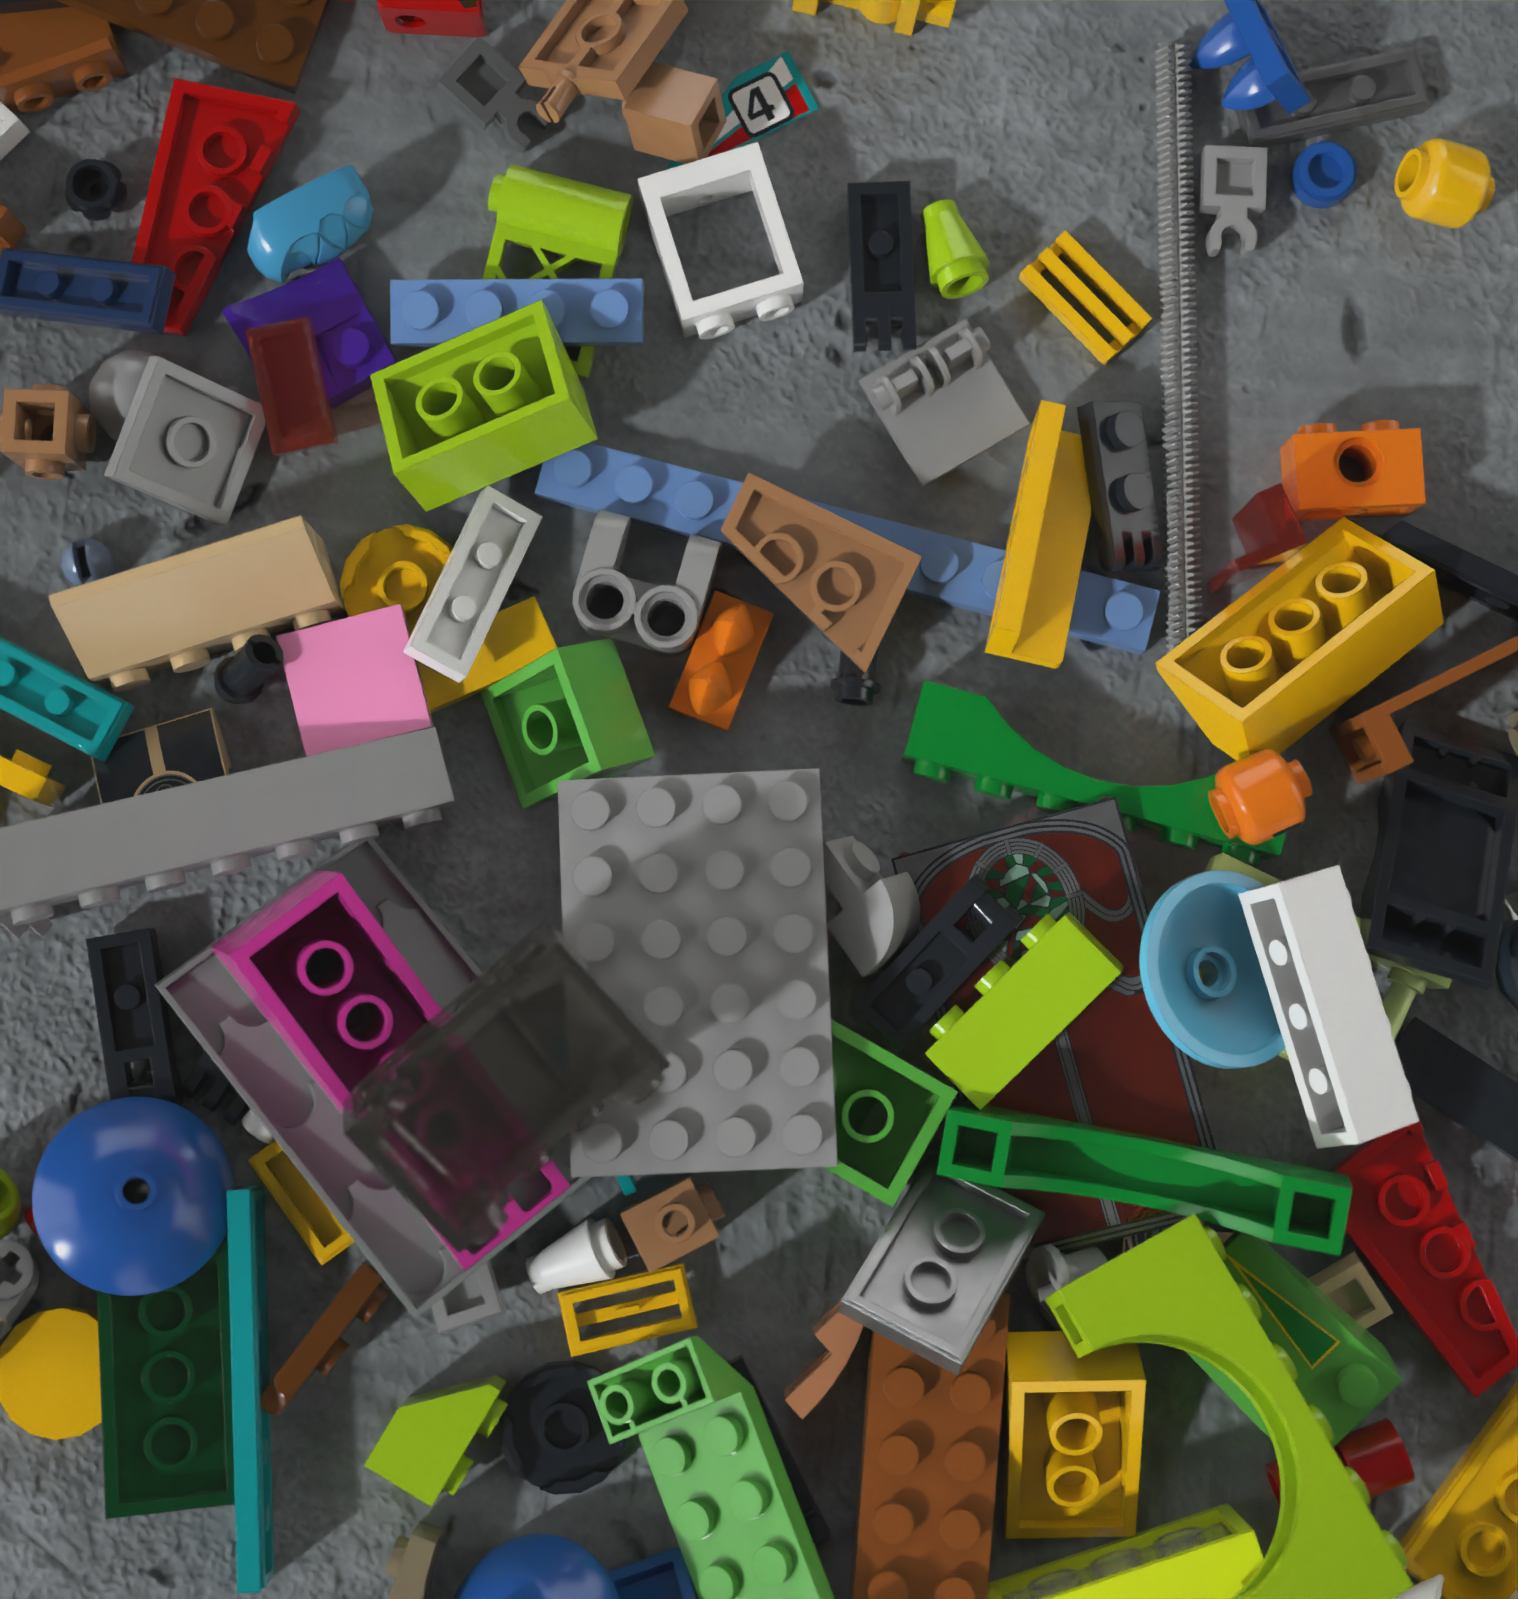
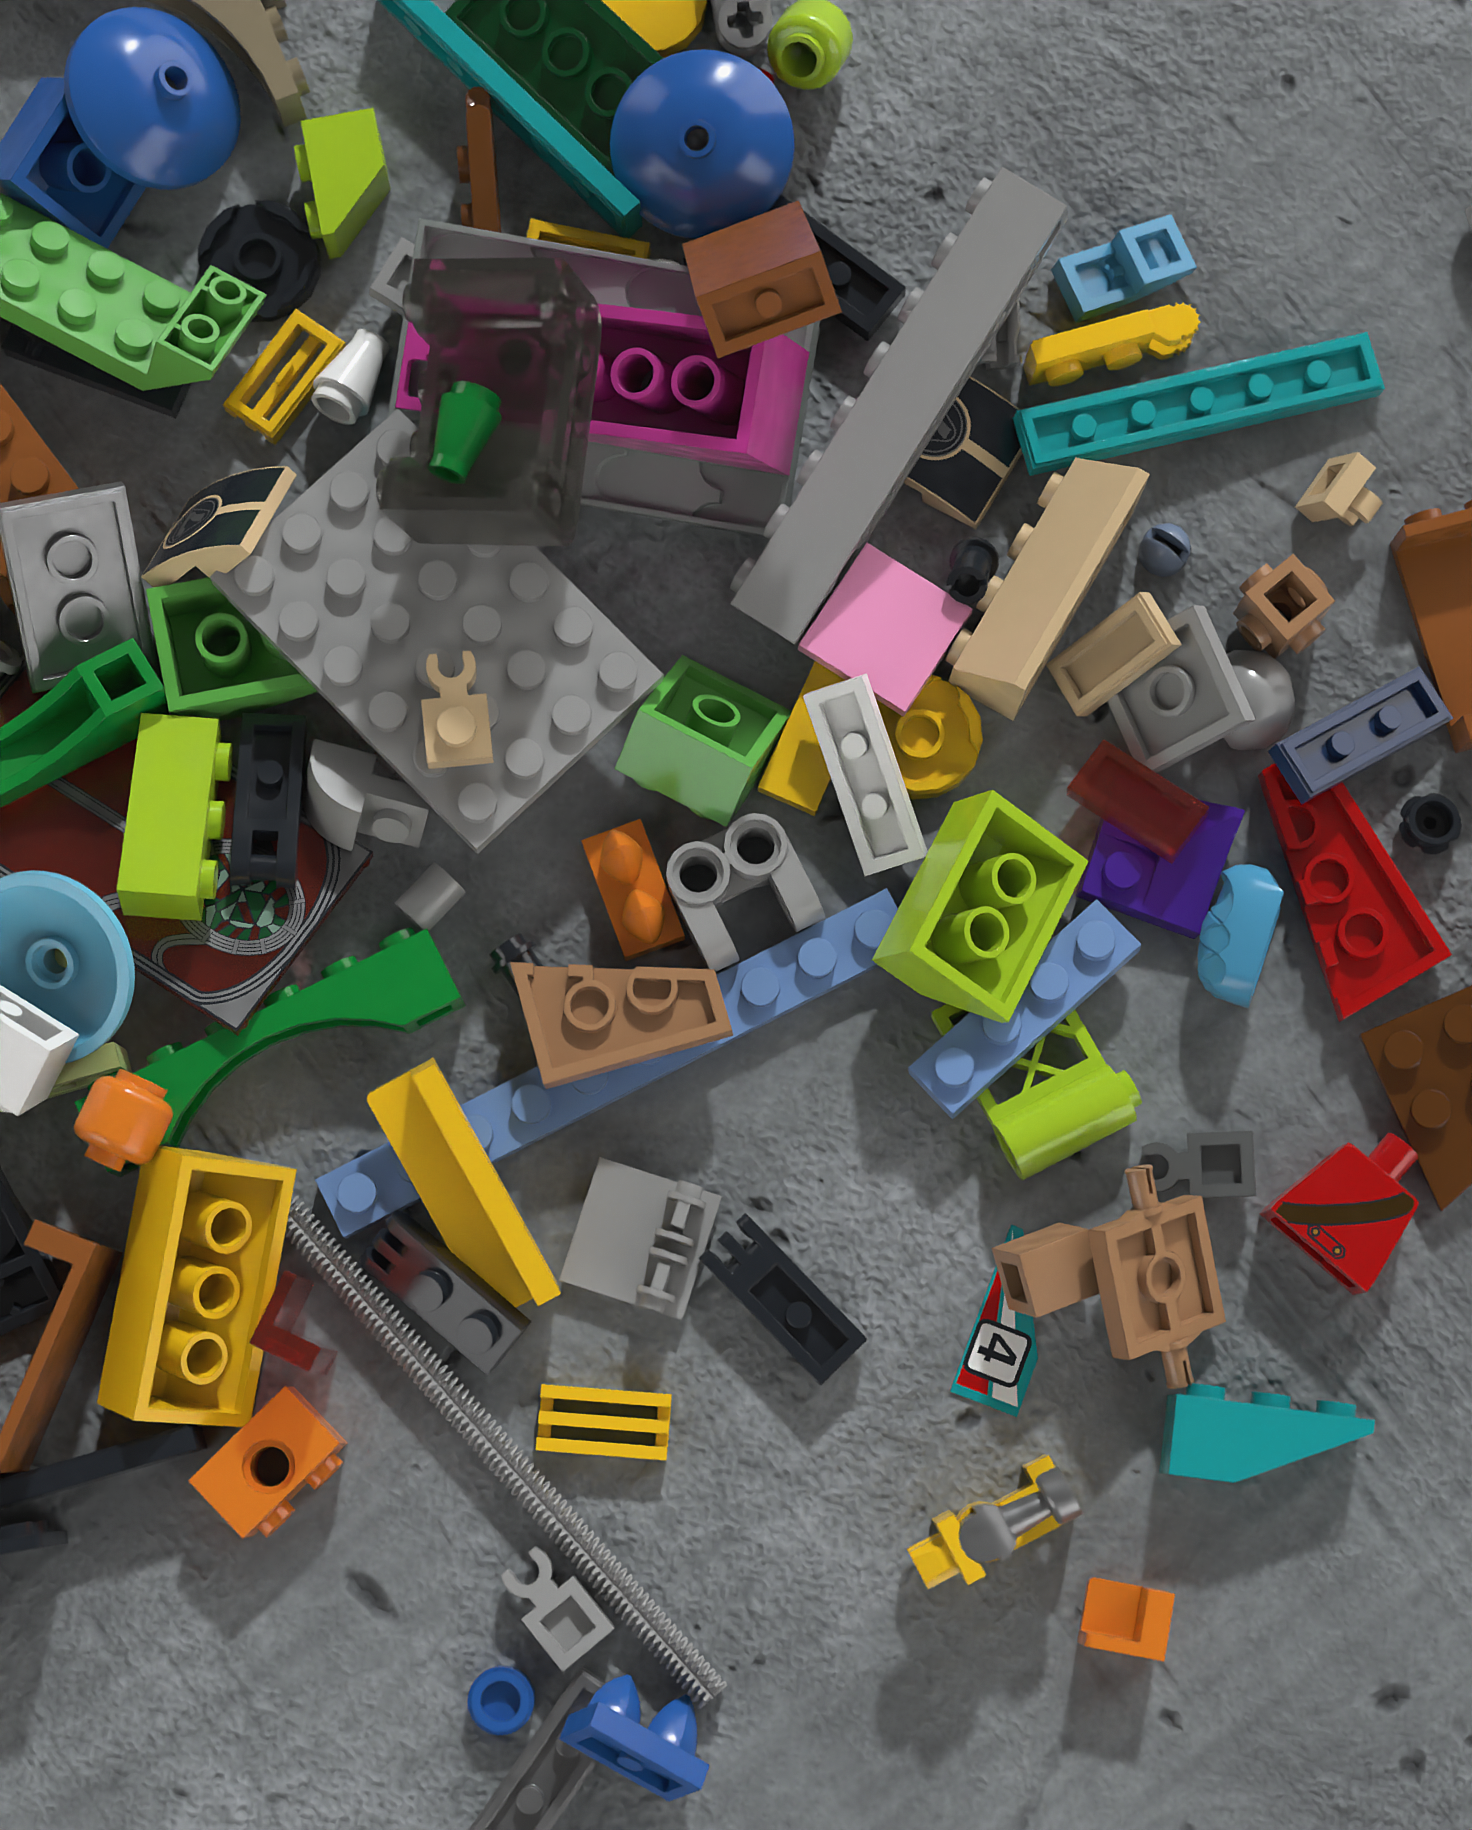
camera: 140 degrees right, 5 degrees down
medium nougat brick [620,1174,726,1273] -> none
white window [637,142,804,339] -> none
nougat slope [783,1297,863,1420] -> none
lime cone [920,199,990,299] -> none
yellow head [1394,138,1495,229] -> none
none -> slope [141,466,297,588]
none -> light grey hinge [394,862,466,931]
none -> tan plate [421,650,494,769]
none -> green cone [428,381,502,484]
none -> dark orange panel [682,200,842,358]
none -> tan tile [1046,592,1182,717]

